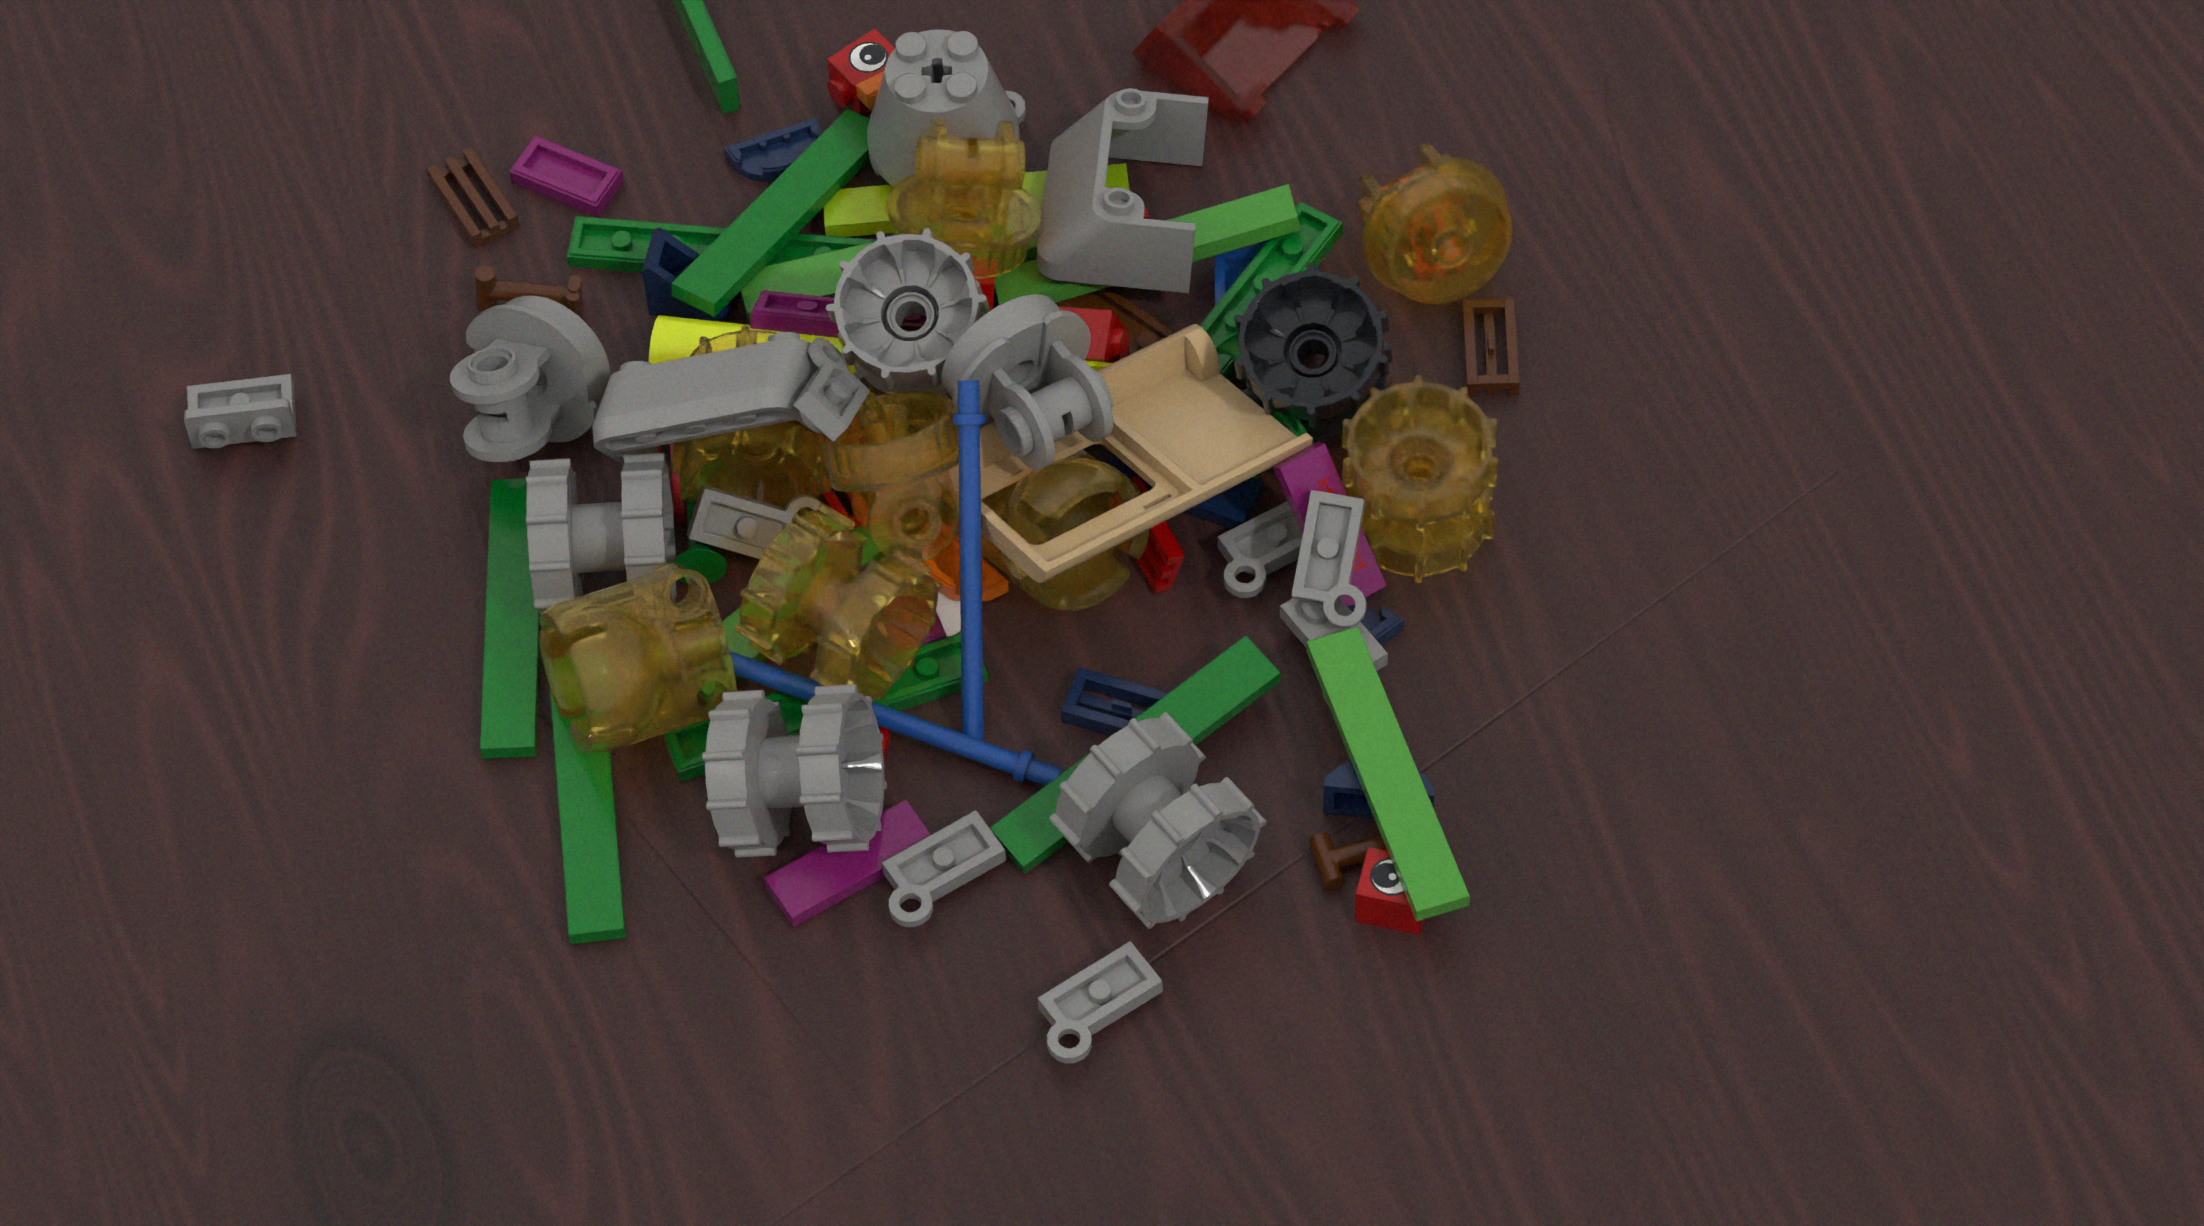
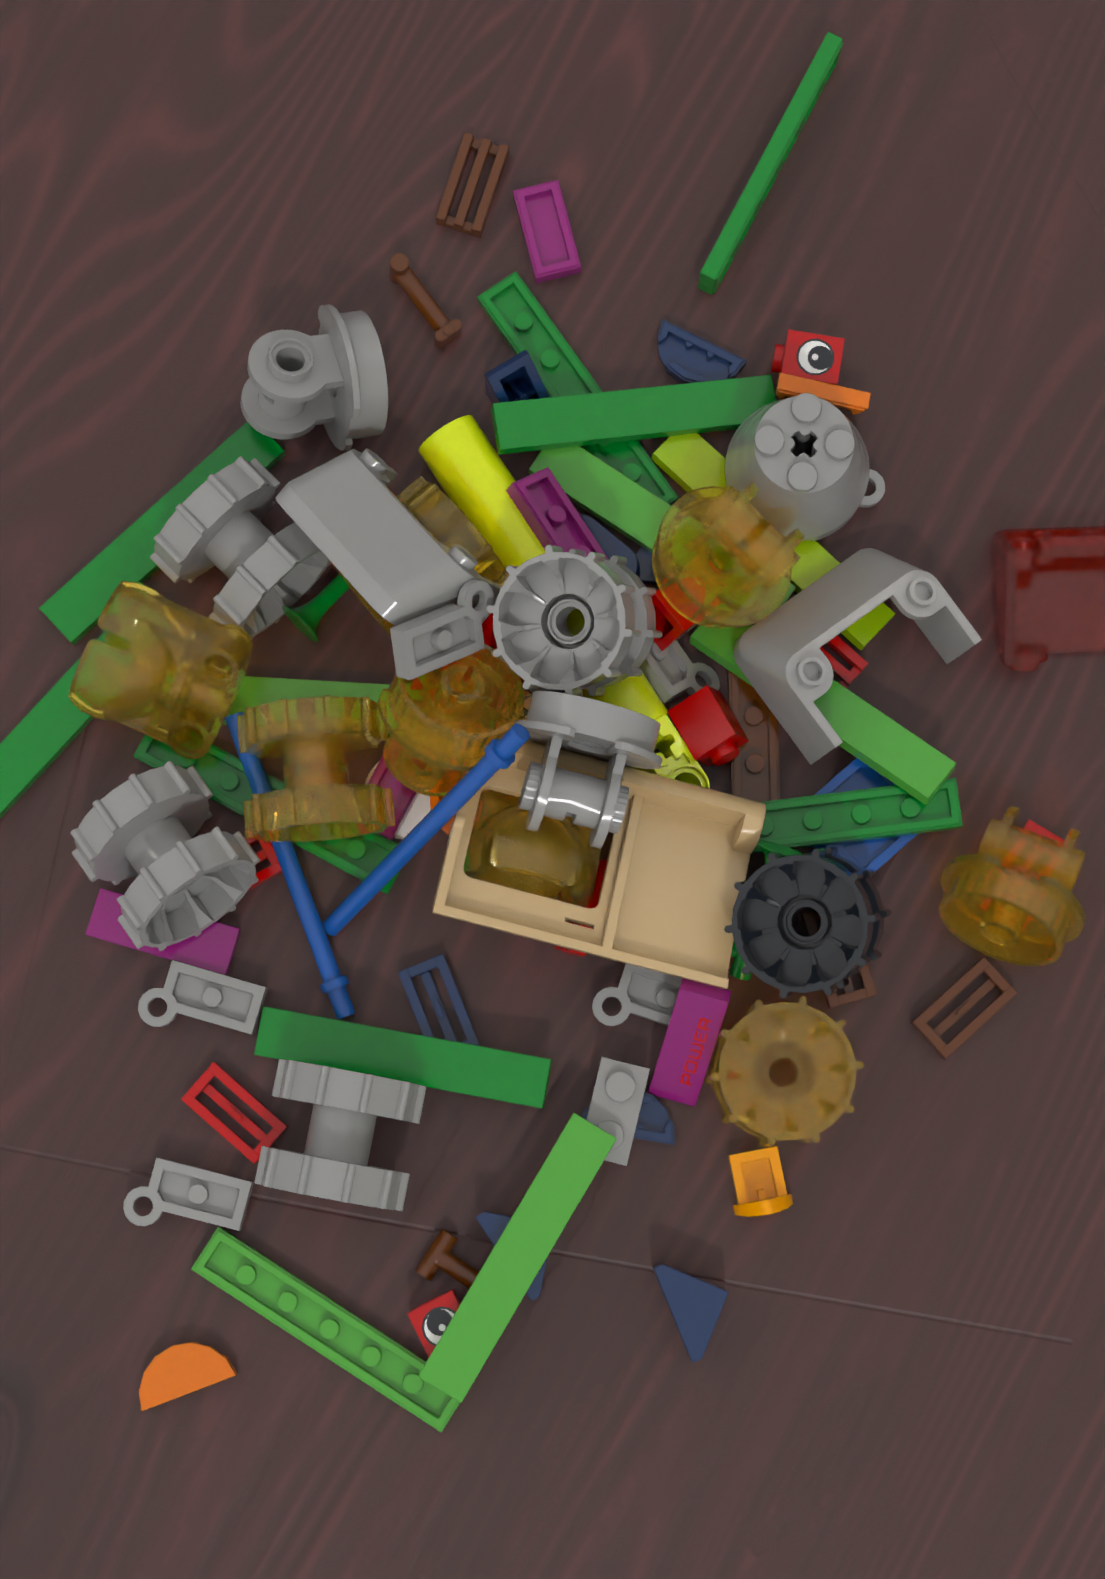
camera: 45 degrees right, 25 degrees up
light grey bracket [184,374,297,449] -> none
light grey hinge [686,484,827,567] -> none
light grey hinge [1291,490,1367,628] -> none
none -> orange tile [139,1341,238,1411]
none -> red tile [181,1062,288,1164]
none -> bright green tile [191,1227,460,1433]
none -> dark blue slope [652,1263,729,1363]
none -> light orange tile [728,1146,793,1217]

